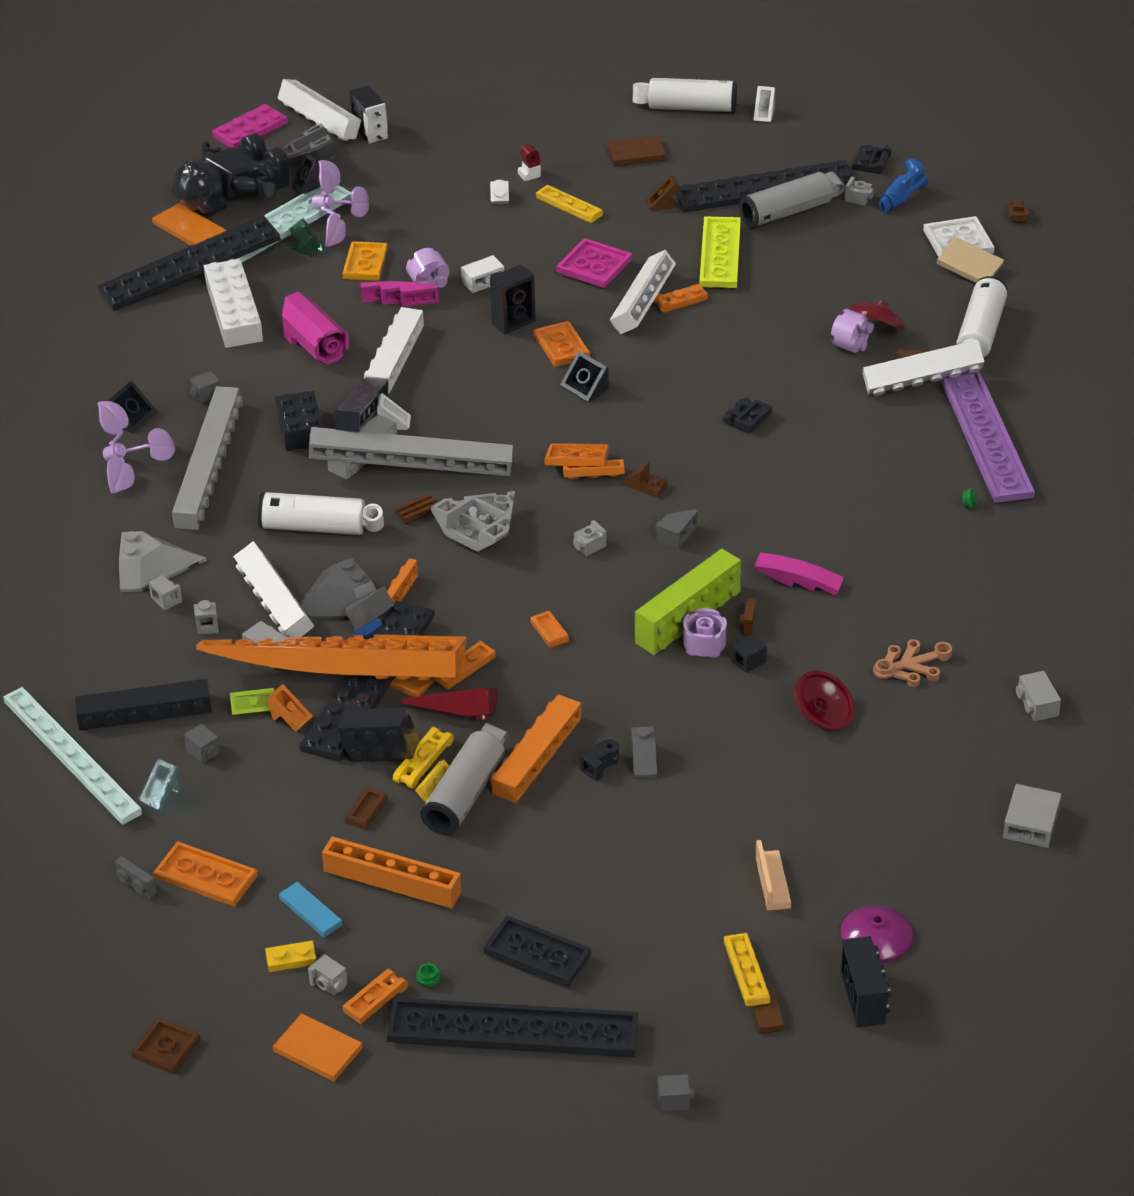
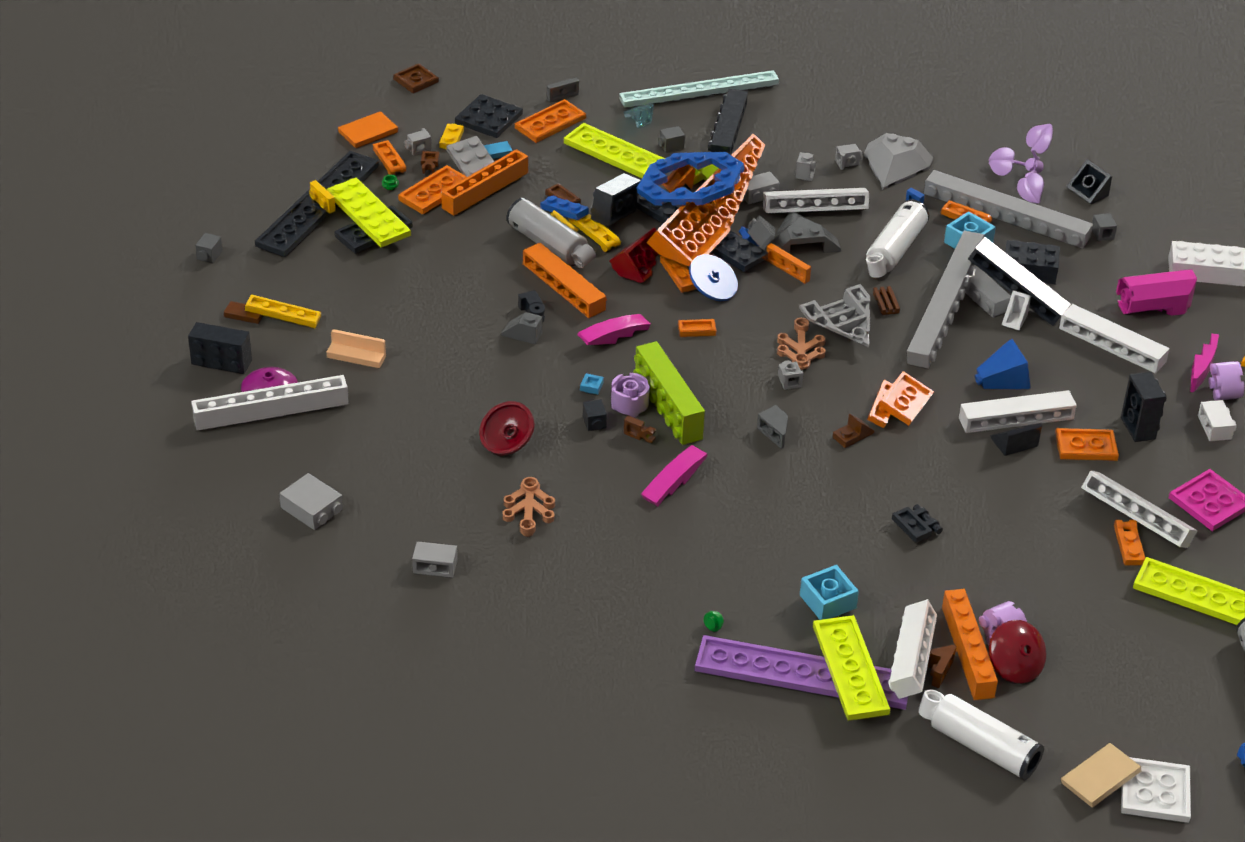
camera: 110 degrees right, 0 degrees up
none -> white brick [191,375,349,430]
none -> yellow plate [309,180,335,214]
none -> neon yellow plate [326,178,411,247]
none -> orange plate [398,165,467,214]
none -> reddish brown plate [421,151,440,174]
none -> light grey plate [446,136,494,177]
none -> black plate [455,94,523,138]
none -> blue plate [540,196,589,220]
none -> neon yellow plate [564,123,665,178]
none -> dark pink slope [578,314,651,345]
none -> dark azure plate [580,373,604,395]
none -> blue plate [637,152,744,205]
none -> piece [689,254,738,301]
none -> nougat plant [777,317,825,370]
none -> medium azure brick [800,565,859,620]
none -> neon yellow plate [813,615,890,721]
none -> blue plate [906,188,925,204]
none -> orange plate [941,200,992,223]
none -> orange brick [942,589,998,700]
none -> medium azure brick [944,211,996,249]
none -> white brick [959,390,1077,433]
none -> blue slope [974,339,1031,389]

